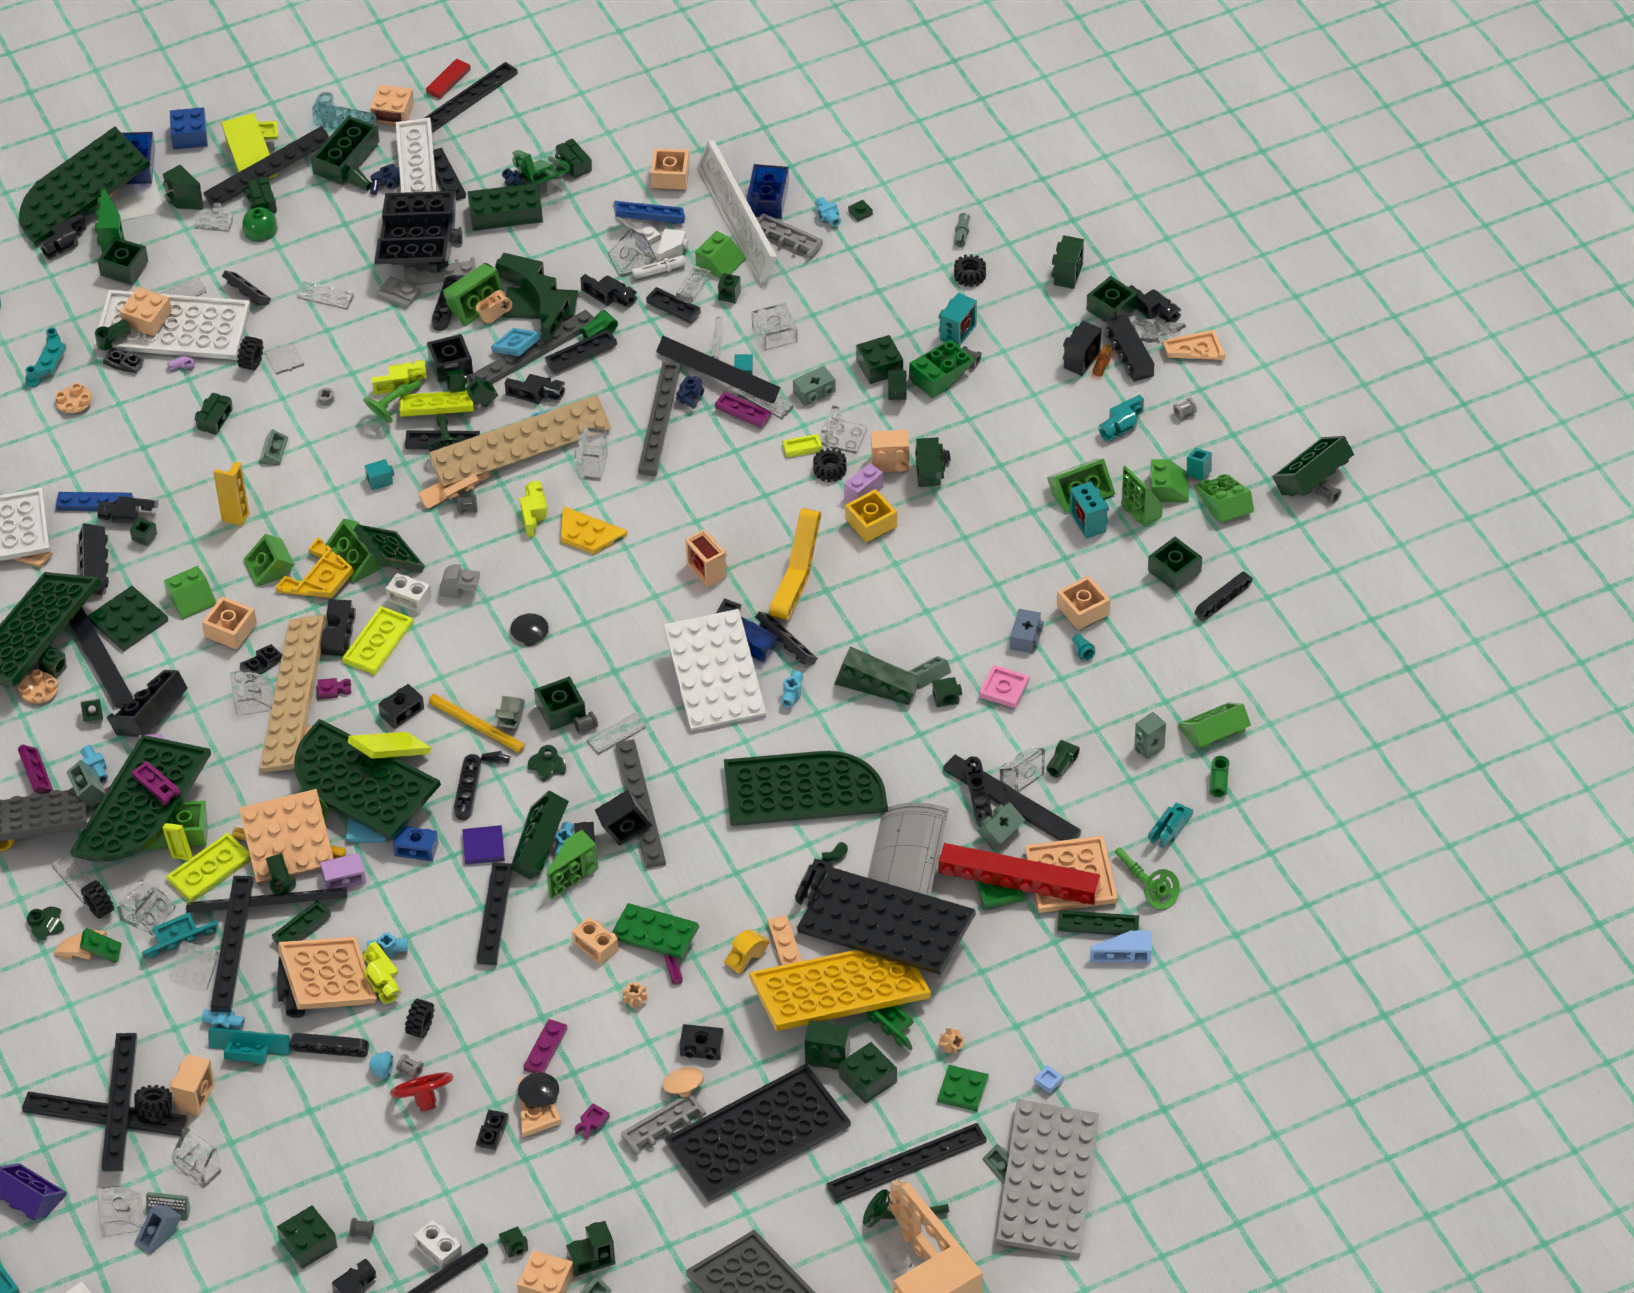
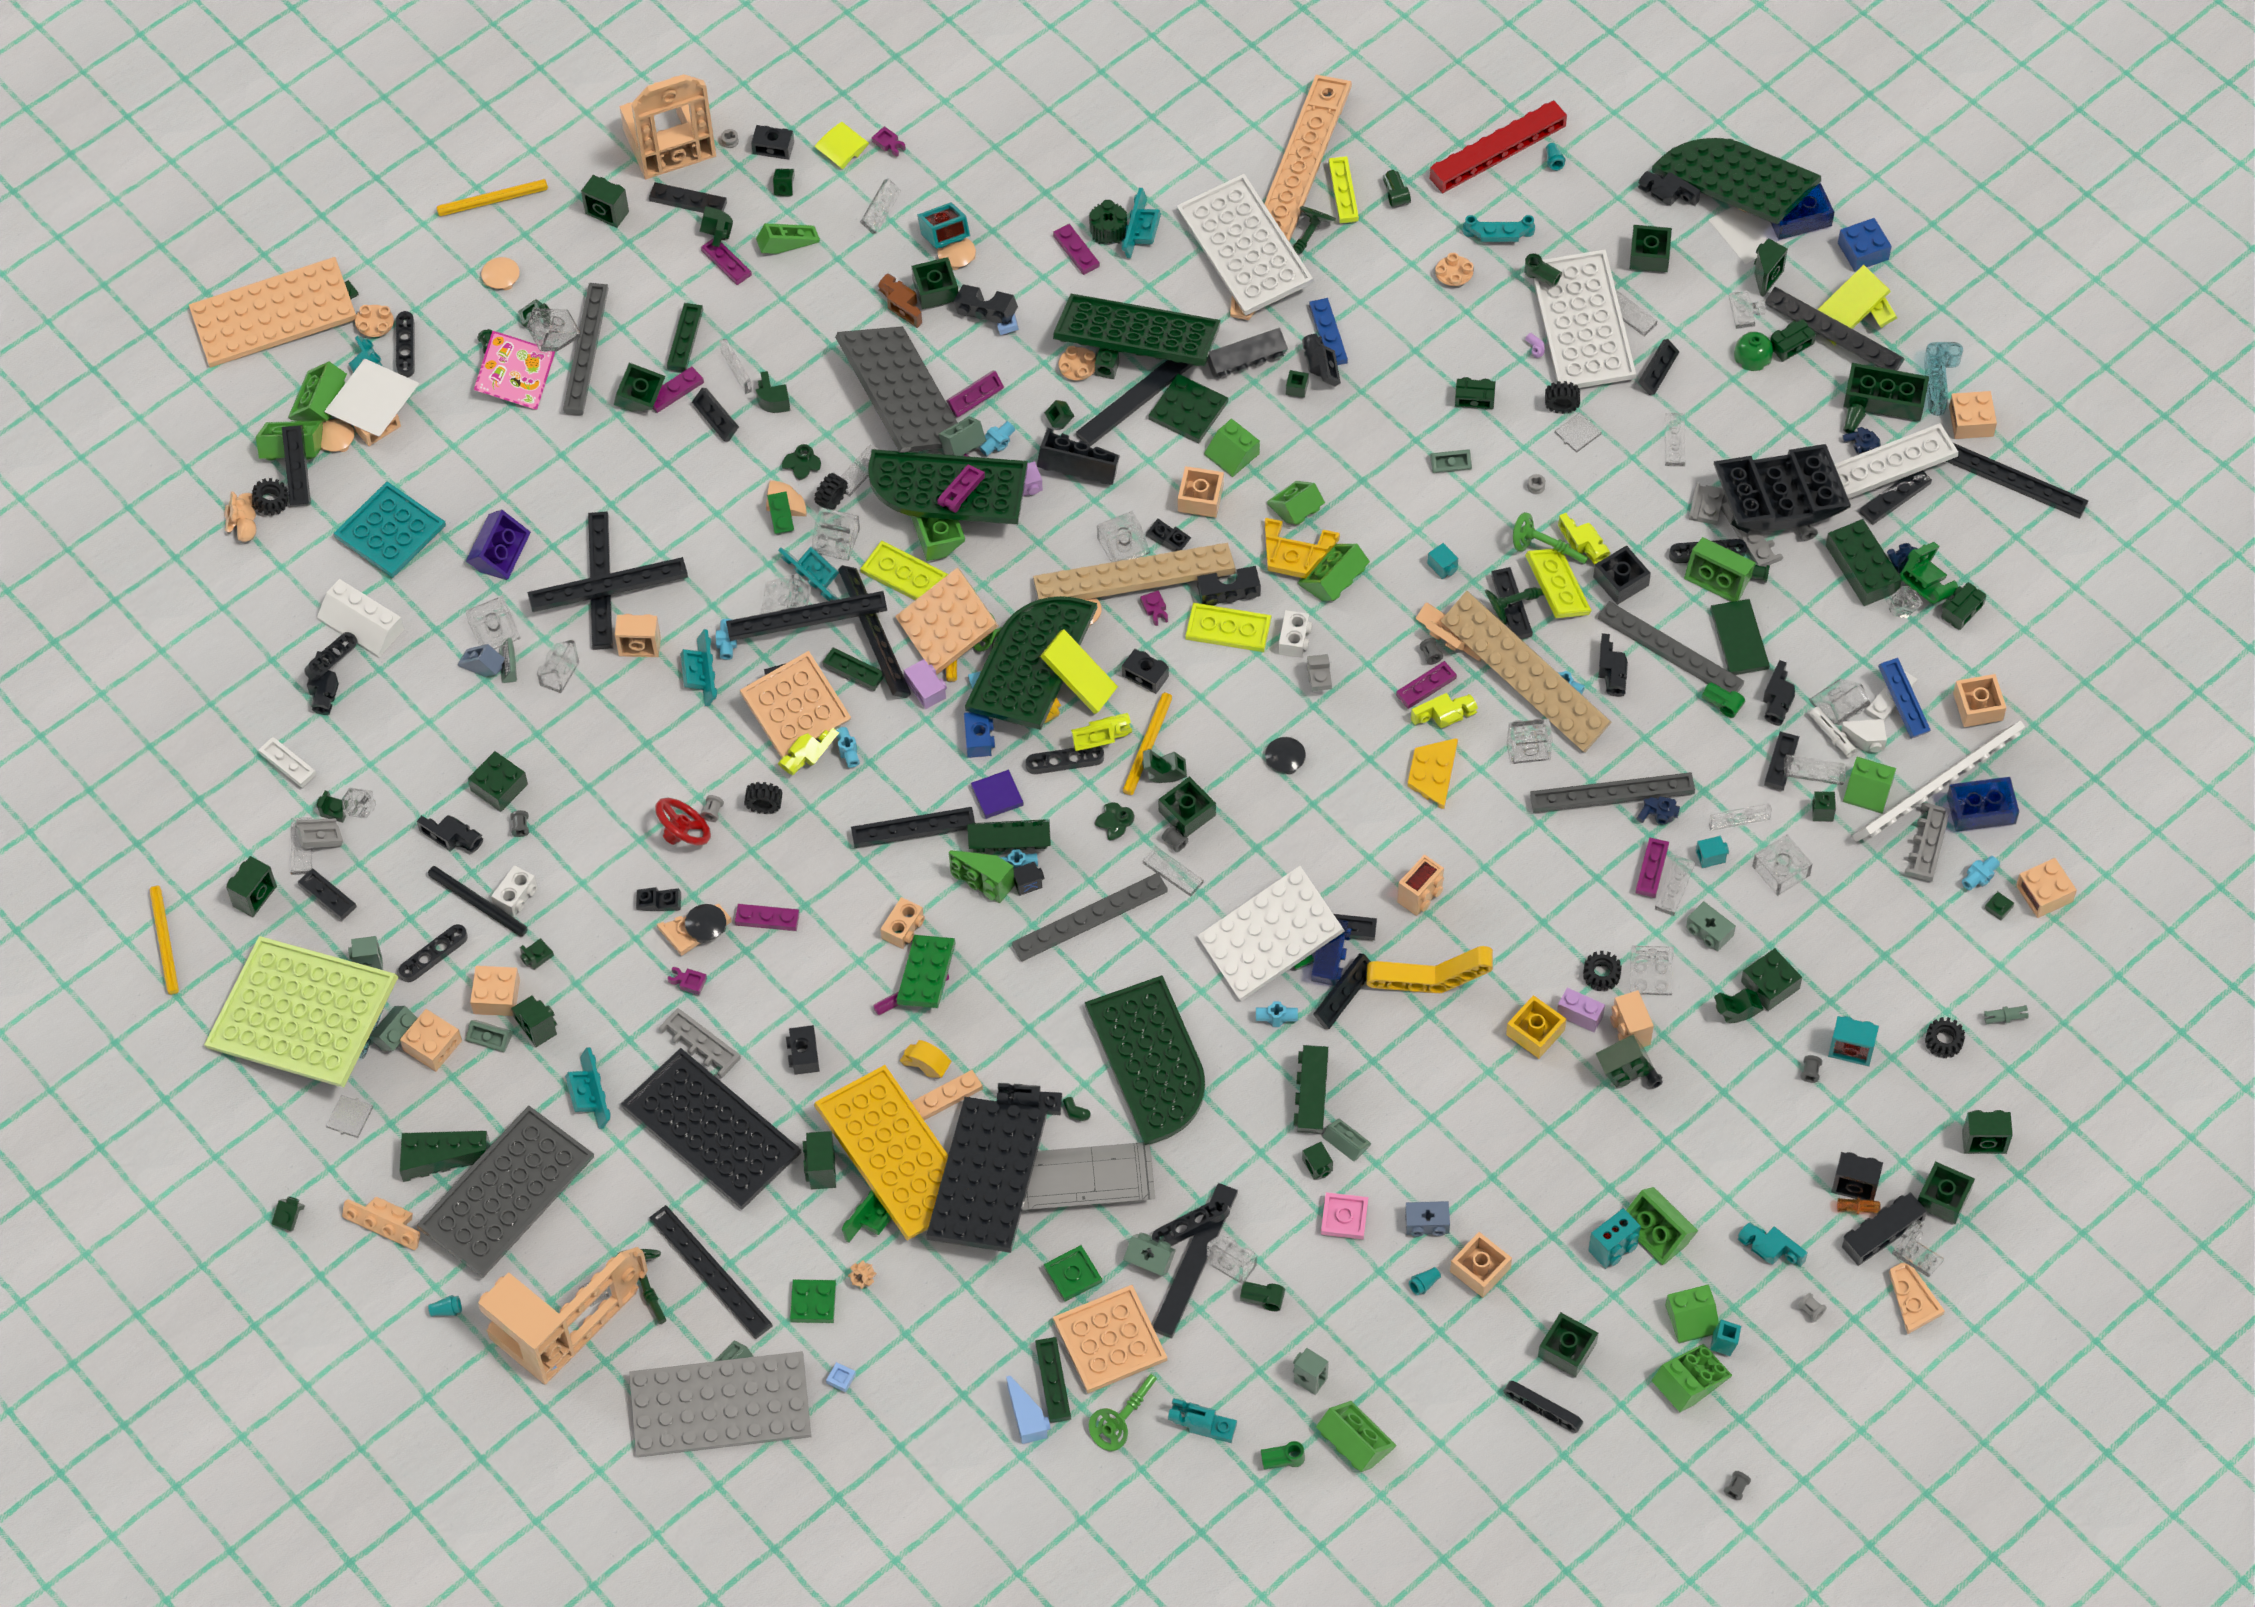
camera: 75 degrees right, 10 degrees up
green slope [95,190,125,253] -> none
black slope [103,347,145,373] -> none
light nougat brick [120,287,172,337] -> none
black tyre [134,1085,172,1119] -> none
neon yellow tile [162,823,192,861] -> none
yellow panel [213,461,250,526] -> none
dark green piece [266,853,296,895] -> none
black beam [289,1033,370,1057] -> none
dark green plate [353,524,425,572] -> none
medium azure cone [369,1051,393,1079] -> none
red tile [426,58,471,99] -> none
dark green plate [446,369,468,393] -> none
dark green brick [465,376,498,407] -> none
light nougat piece [476,290,513,324] -> none
black bar [480,751,511,764] -> none
medium azure tile [491,328,541,356] -> none
dark green arch [495,253,570,342] -> none
black plate [545,329,617,373] -> none
black brick [595,789,653,846] -> none
light nougat gear [622,982,647,1008] -> none
black tile [656,336,781,404] -> none
light nougat dish [663,1067,704,1097] -> none
neon yellow tile [782,434,822,458] -> none
dark green brick [839,1042,897,1103] -> none
green slope [909,339,975,398] -> none
red brick [938,843,1100,905] -> none
bright green slope [1121,465,1163,527] -> none
black plate [1129,285,1181,324] -> none
dark green brick [1272,436,1354,496] -> none
none -> teal bracket [565,1047,611,1129]
none -> neon yellow plate [1071,713,1132,751]
none -> magenta plate [1396,661,1457,709]
none -> light nougat piece [2016,858,2077,918]

